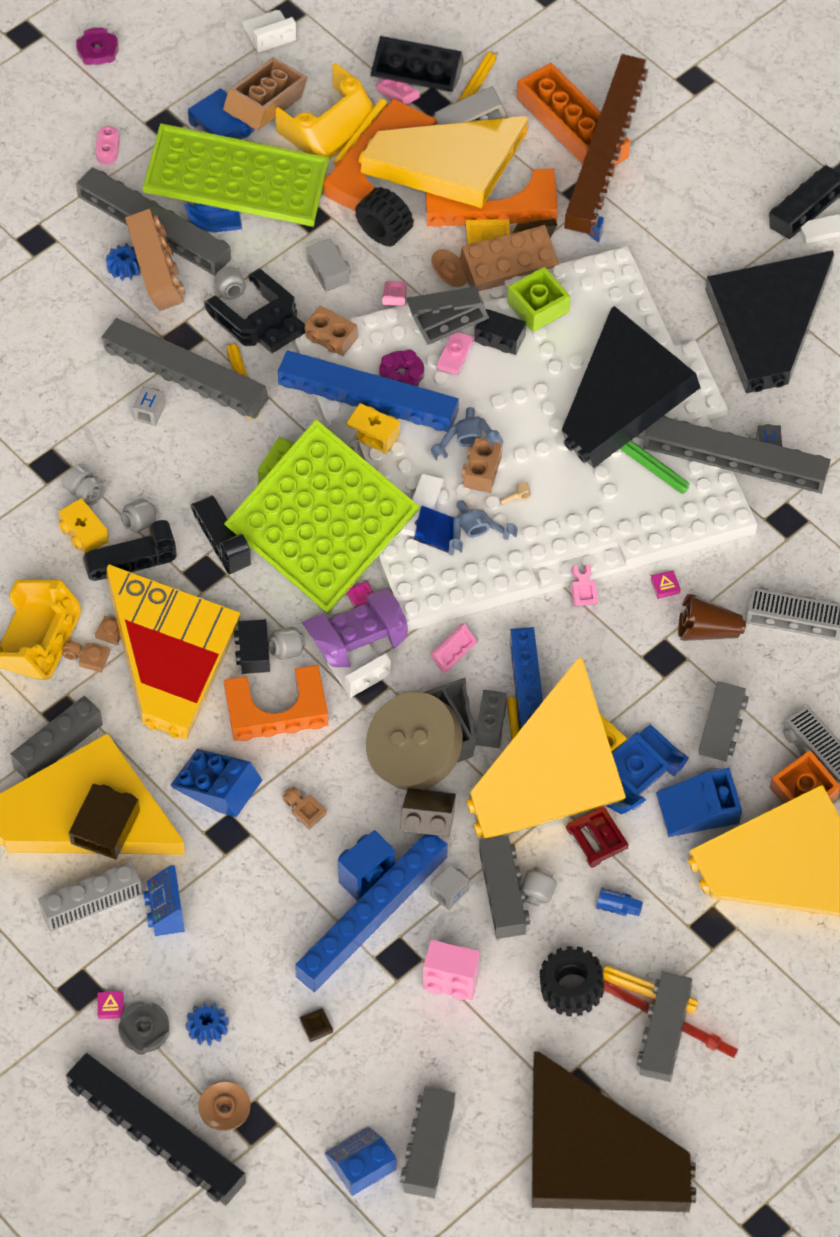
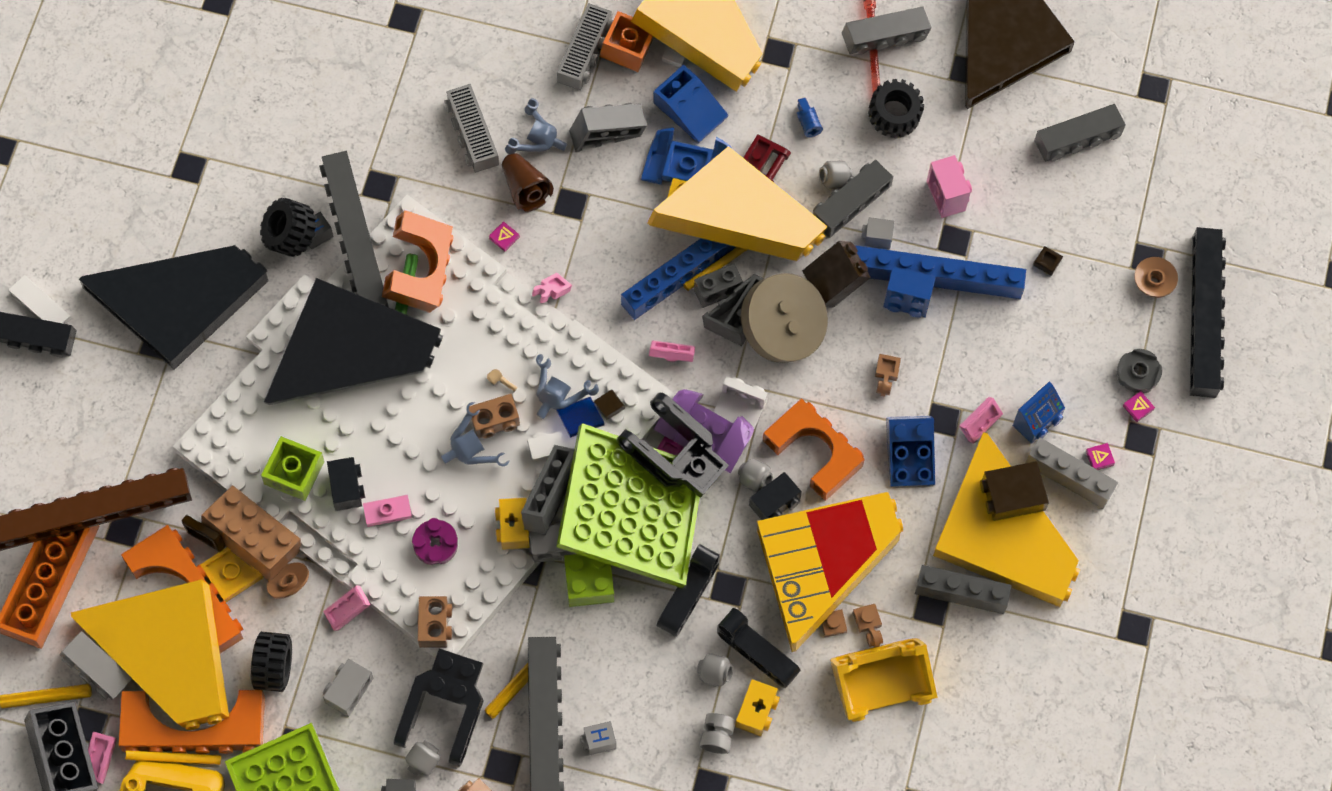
camera: 125 degrees left, 10 degrees up
blue gear [185,1001,229,1046] -> none
blue brick [278,350,459,432] -> none
blue slope [325,1127,396,1196] -> none
dark grey wedge [406,286,489,345] -> none
yellow axle [603,966,698,1014] -> none
none -> black tyre [260,198,317,257]
none -> arch [382,210,453,313]
none -> sand blue piece [505,98,567,154]
none -> dark grey brick [521,445,574,535]
none -> dark brown tile [594,389,625,421]
none -> black plate [617,392,729,498]
none -> bright pink plate [959,397,1003,444]
none -> dark pink tile [1086,443,1115,470]

